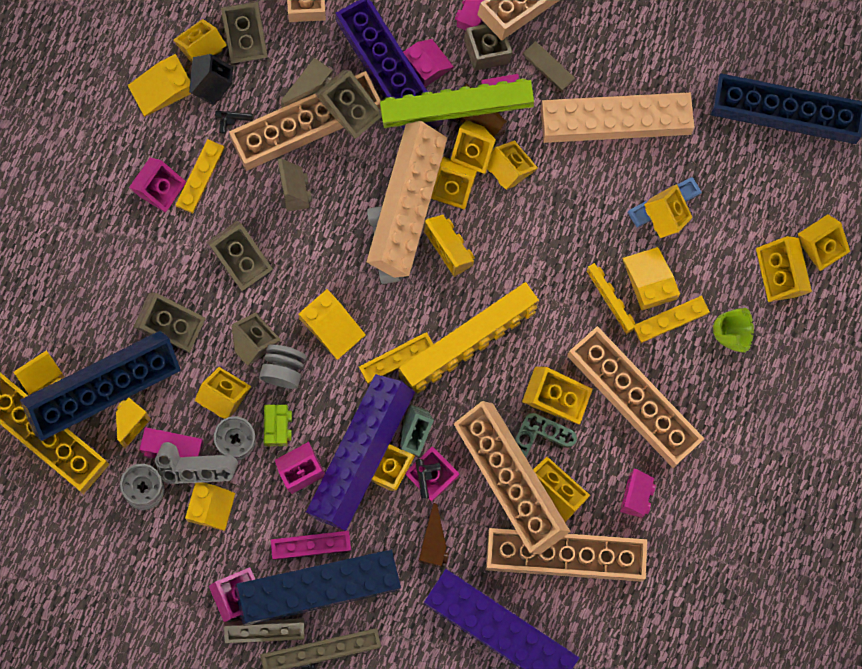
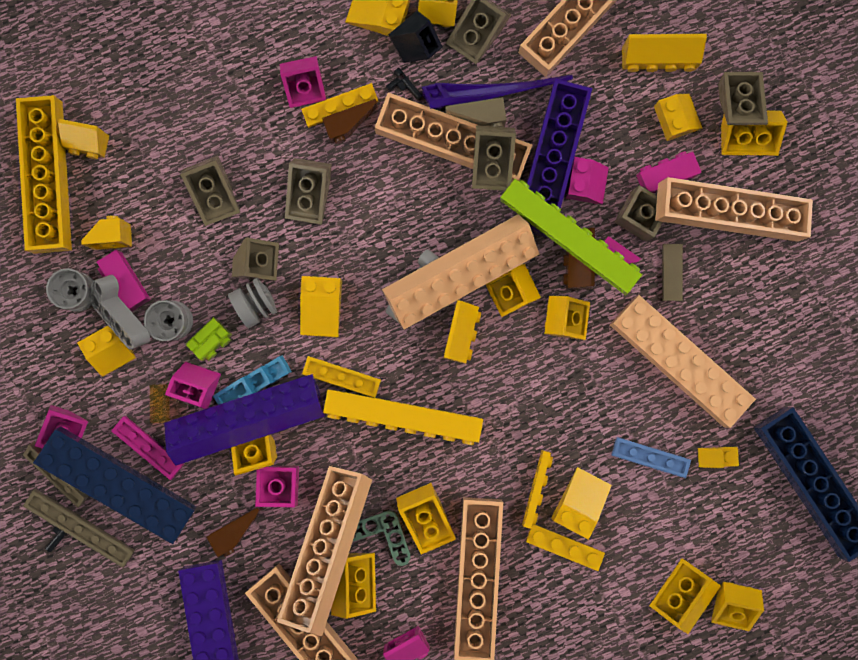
camera: 50 degrees right, 10 degrees up
dark blue brick [20,331,181,441] -> none
yellow slope [194,367,251,419] -> none
dark tan slope [278,158,312,212] -> none
sand green slope [401,404,434,456] -> none
black hose [415,459,441,499] -> none
yellow slope [450,120,496,174] -> none
yellow slope [644,184,693,238] -> none
lime hair [713,308,754,353] -> none
none -> clear yellow slope [150,384,170,423]
none -> dark azure slope [213,355,292,405]
none -> reddish brown slope [322,99,378,144]
none -> dark purple plate [422,75,573,109]
none -> yellow slope [698,446,739,468]

